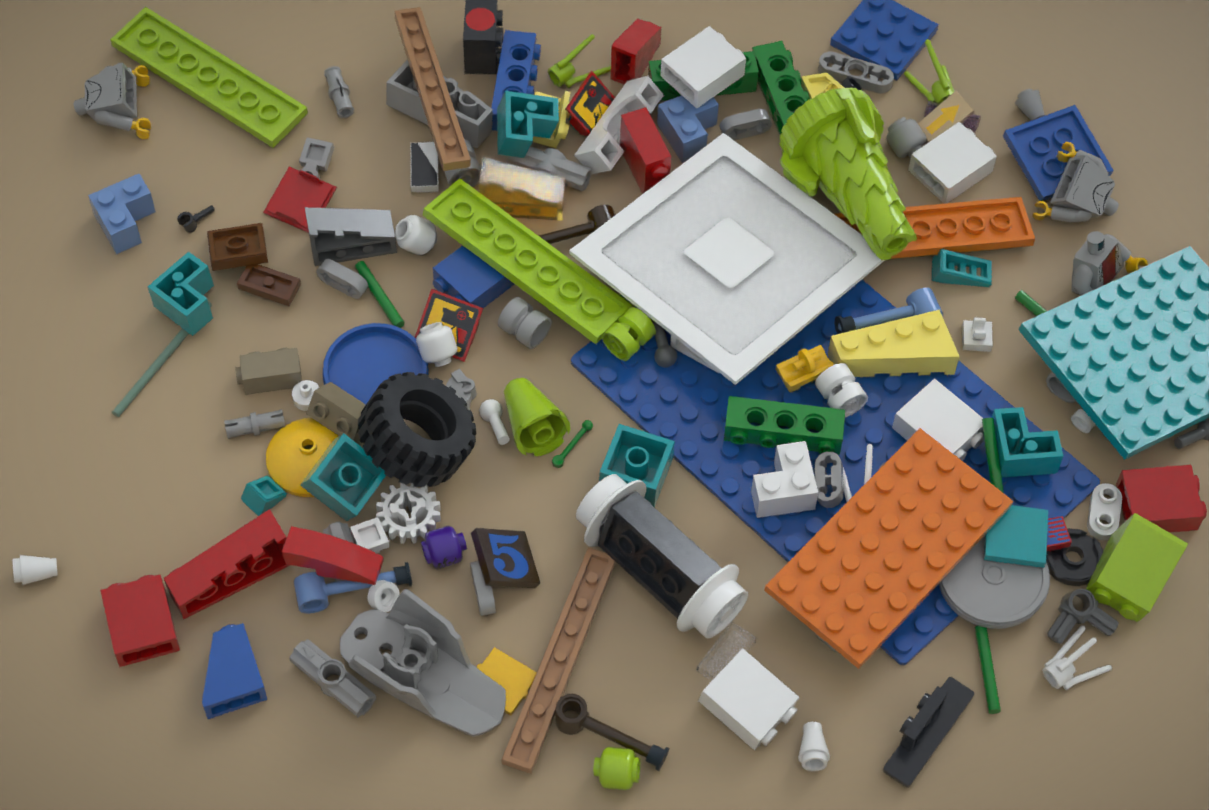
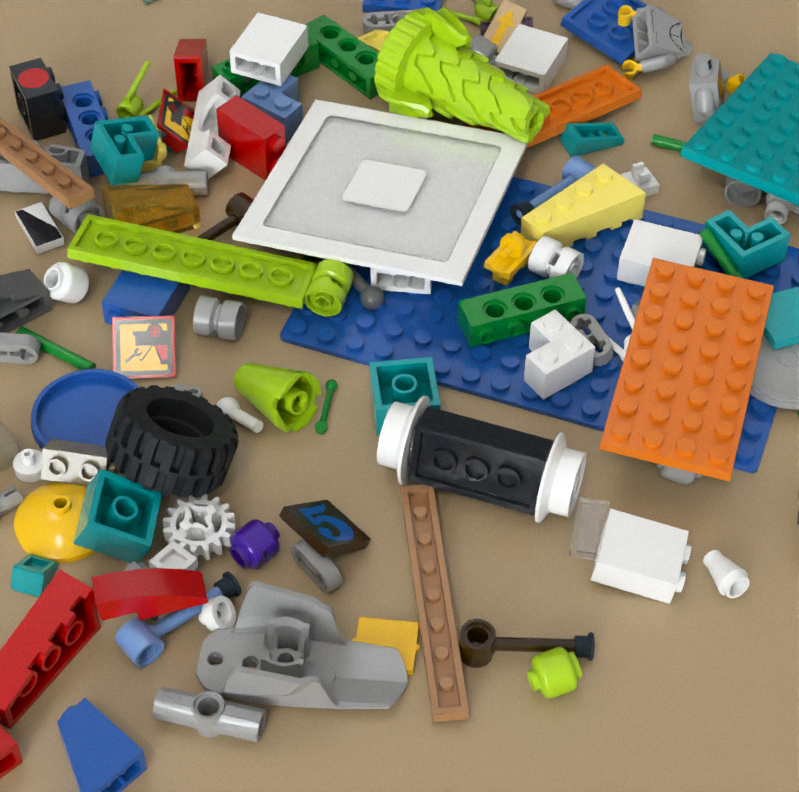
camera: 25 degrees left, 10 degrees down
white head [416,322,457,367] -> none
light grey beam [719,109,772,140] -> none

